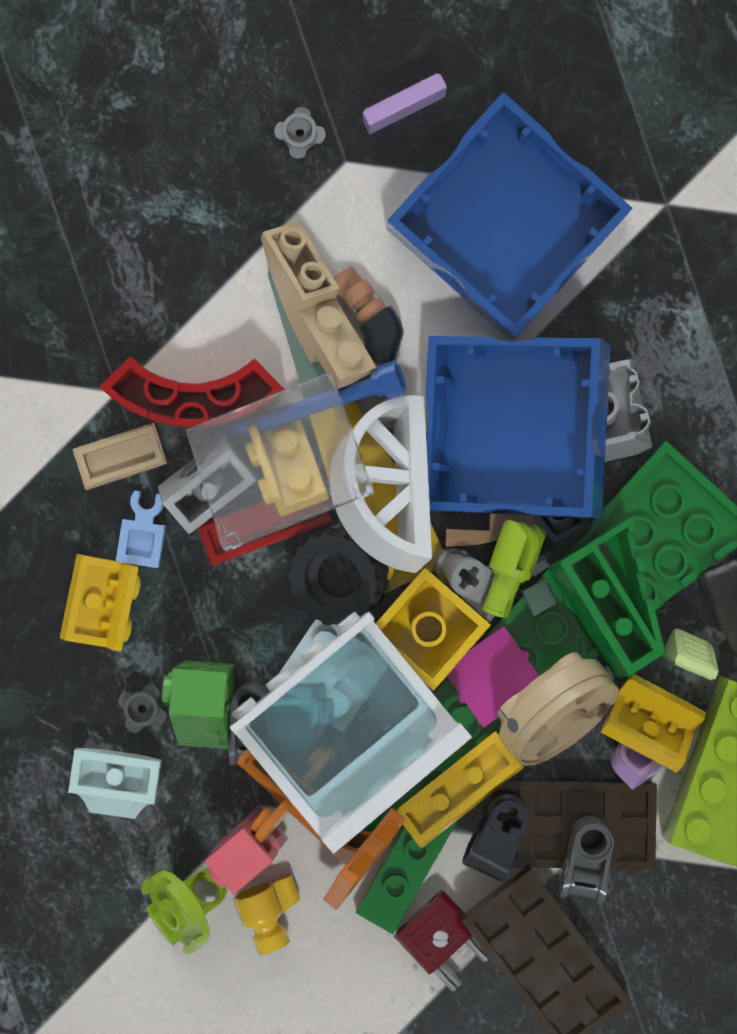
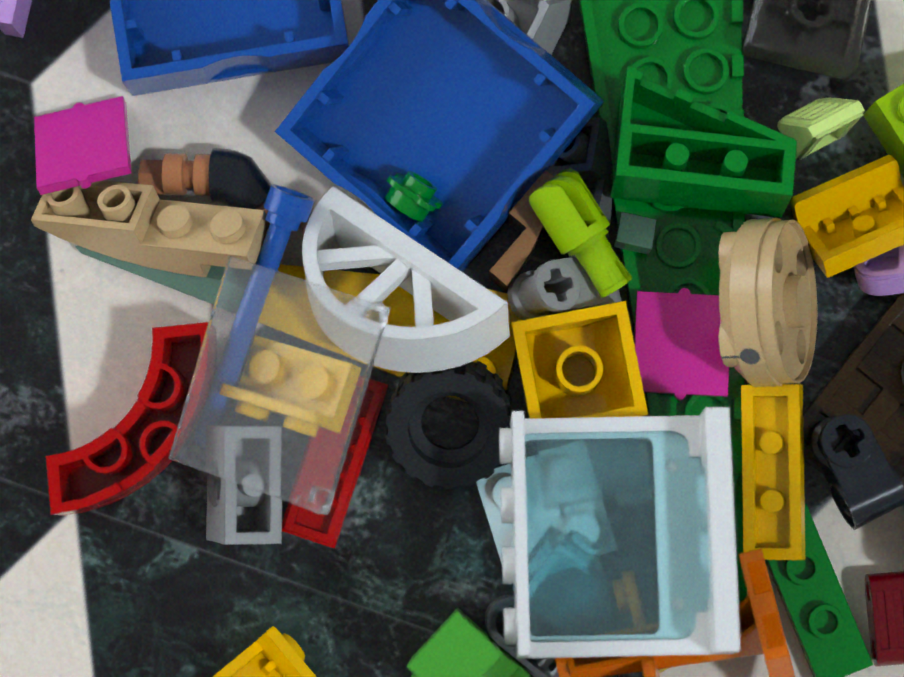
camera: 45 degrees left, 5 degrees down
tan tile [72,423,168,490] -> none
light blue plate [116,491,166,568] -> none
none -> dark pink piece [34,96,132,195]
none -> green plate [385,171,443,222]

